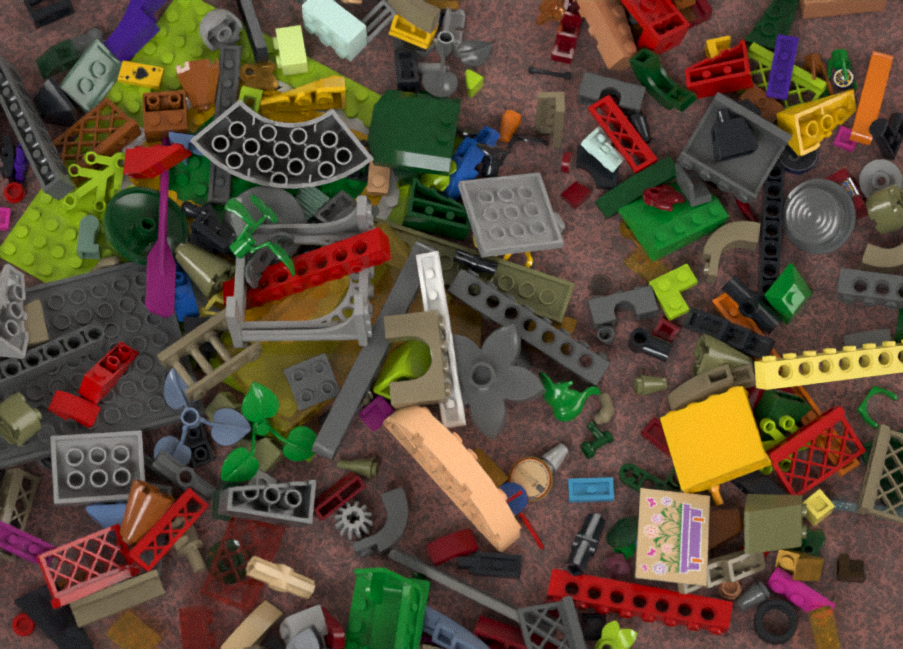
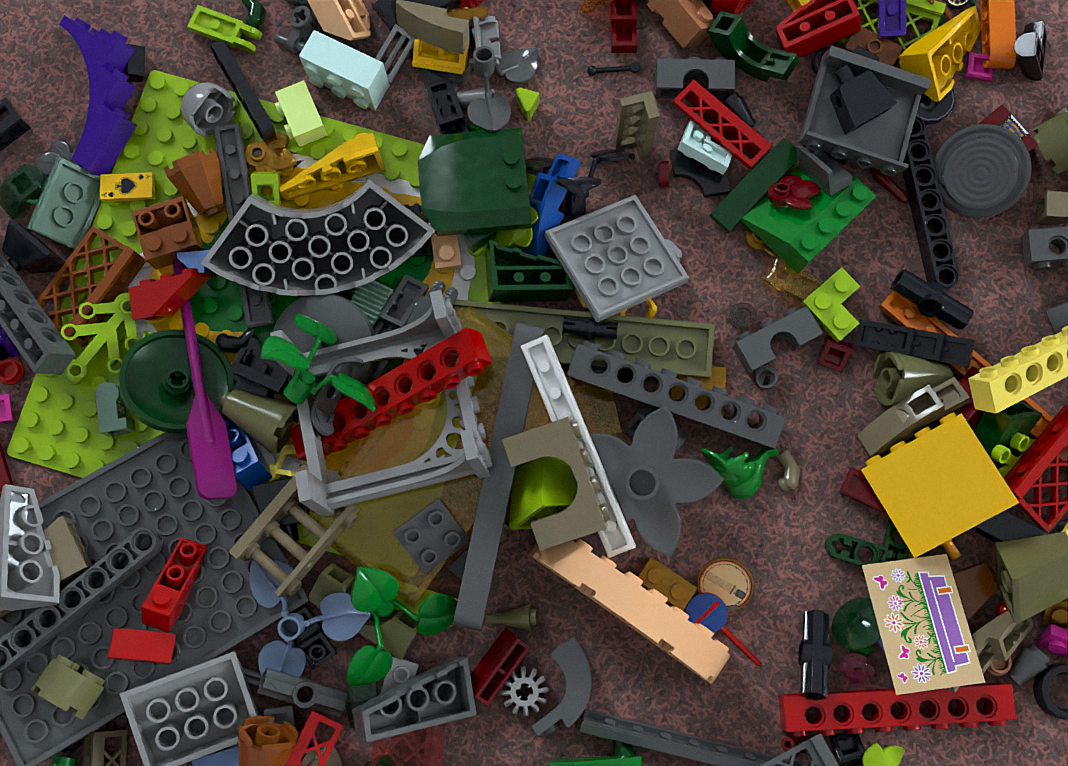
camera: 10 degrees left, 10 degrees up
dark tan arm [90,256,124,272] -> none
magenta panel [359,395,394,432] -> none
dark red slope [426,528,479,567] -> none
black hinge [458,551,522,580] -> none
orange cone [498,110,522,143] -> none
light grey cone [539,444,569,474] -> none
dark red slope [560,181,591,210] -> none
dark azure plate [568,477,614,503] -> none
dark green piece [580,421,614,460] -> none
black piece [628,328,673,363] -> none
olive cone [633,375,667,396] -> none
dark tan arch [701,221,761,283] -> none
green slope [764,264,813,325] -> none
light grey dish [859,159,903,198] -> none

